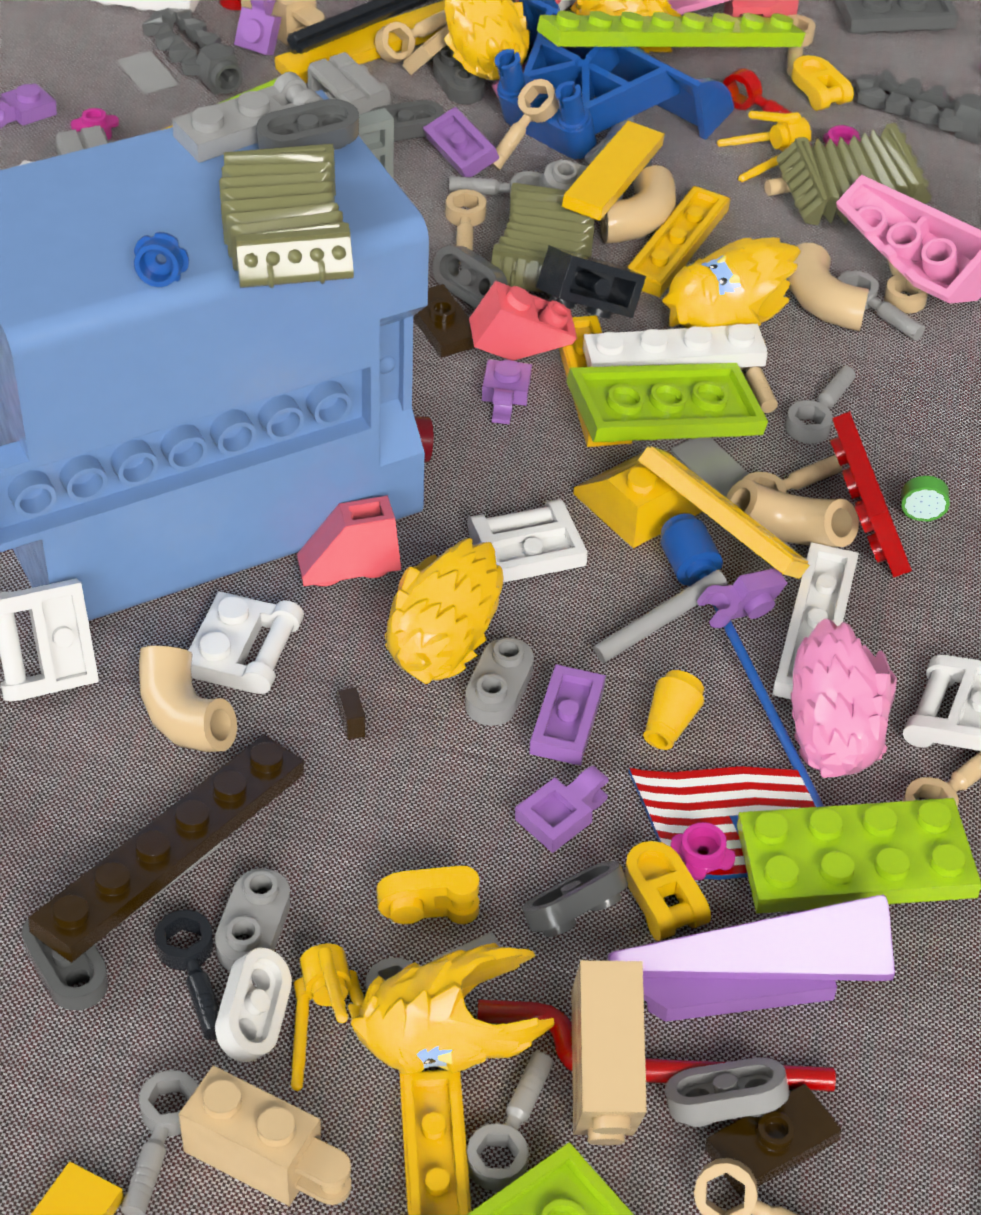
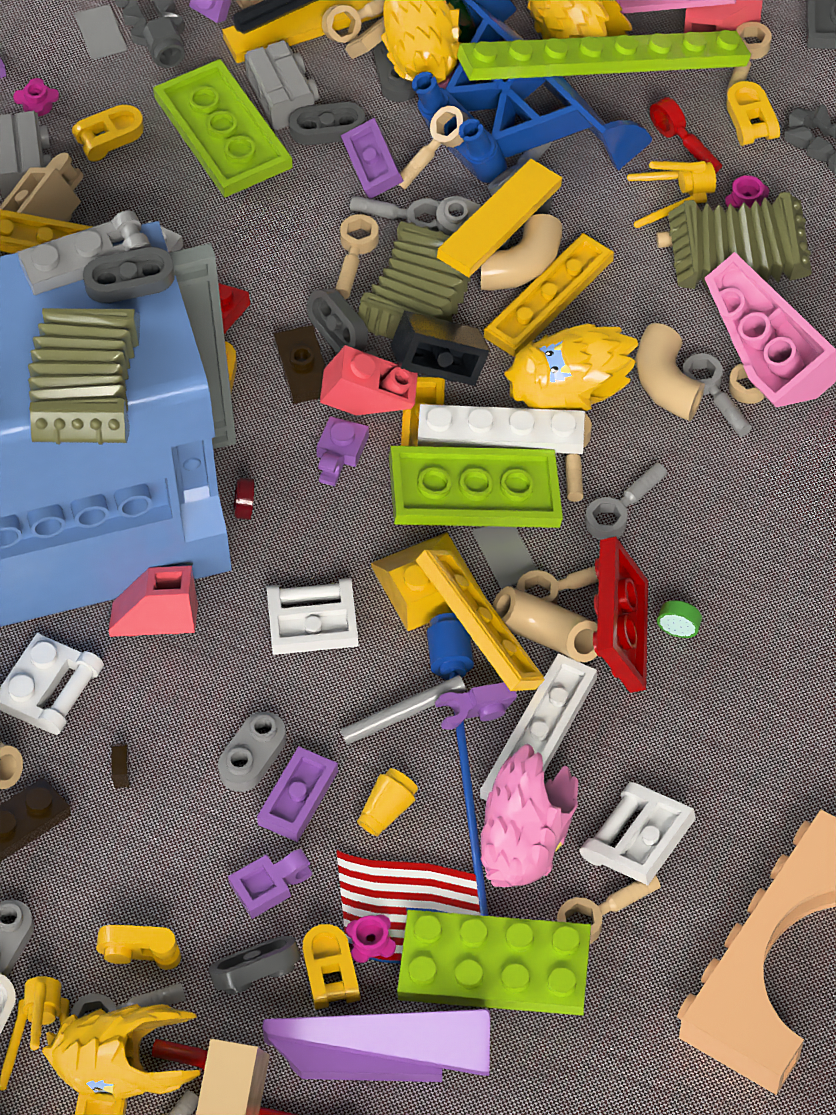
camera: 15 degrees right, 10 degrees up
yellow head [385,538,504,684] -> none

